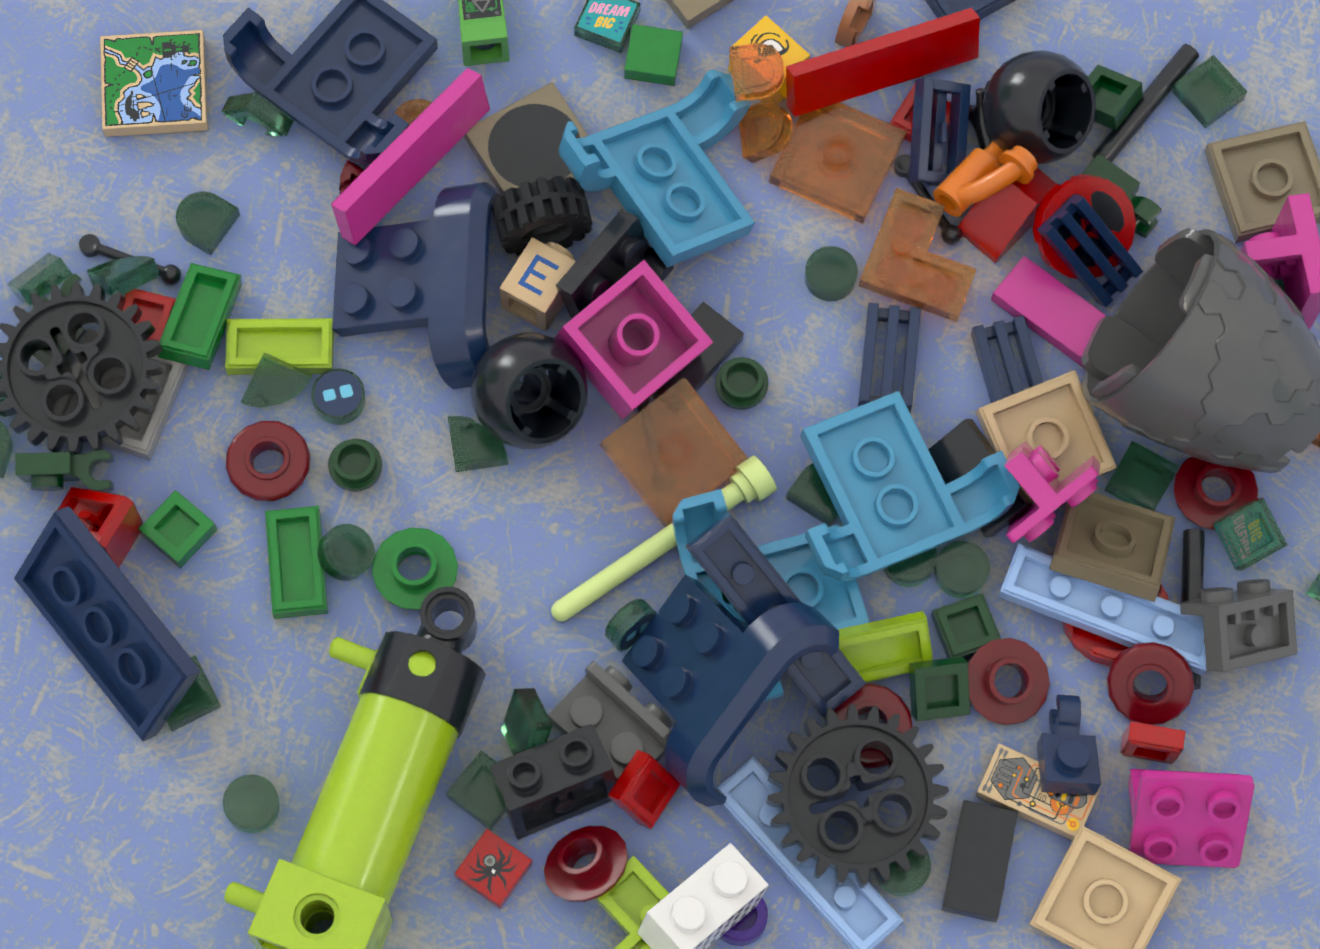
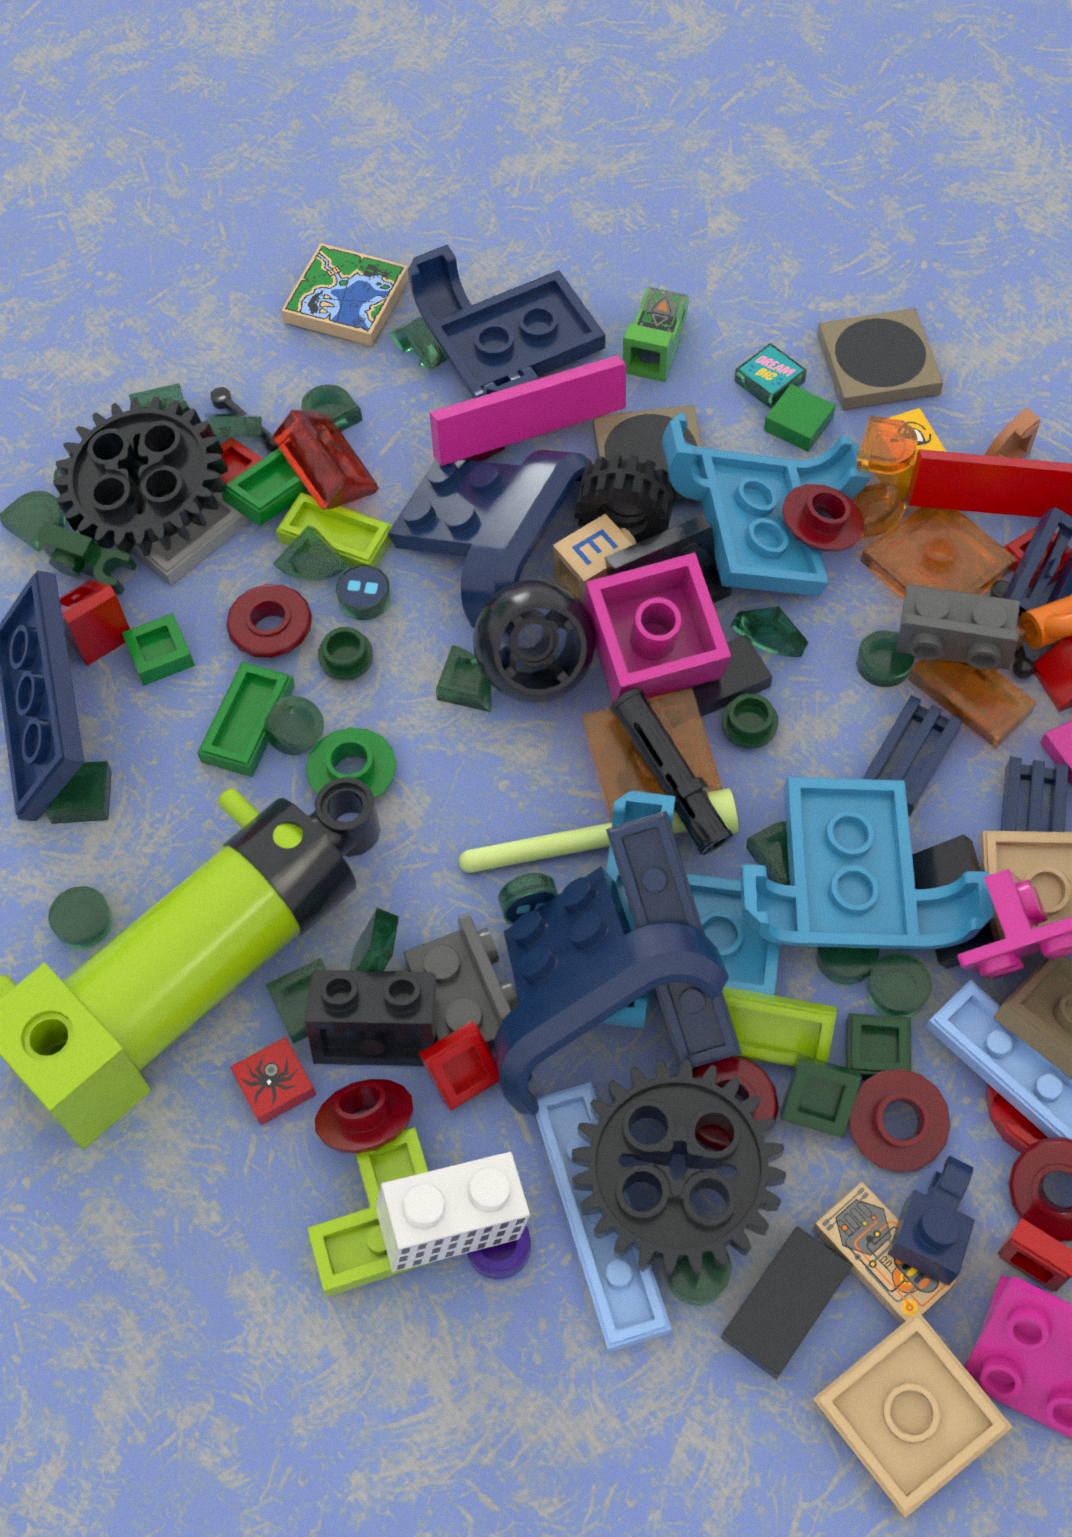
camera: 30 degrees right, 10 degrees down
none -> clear red slope [273,409,379,510]
none -> black pin [610,688,733,855]
none -> clear green tile [730,606,809,657]
none -> dark red piece [782,484,865,552]
none -> dark grey bracket [895,584,1020,670]

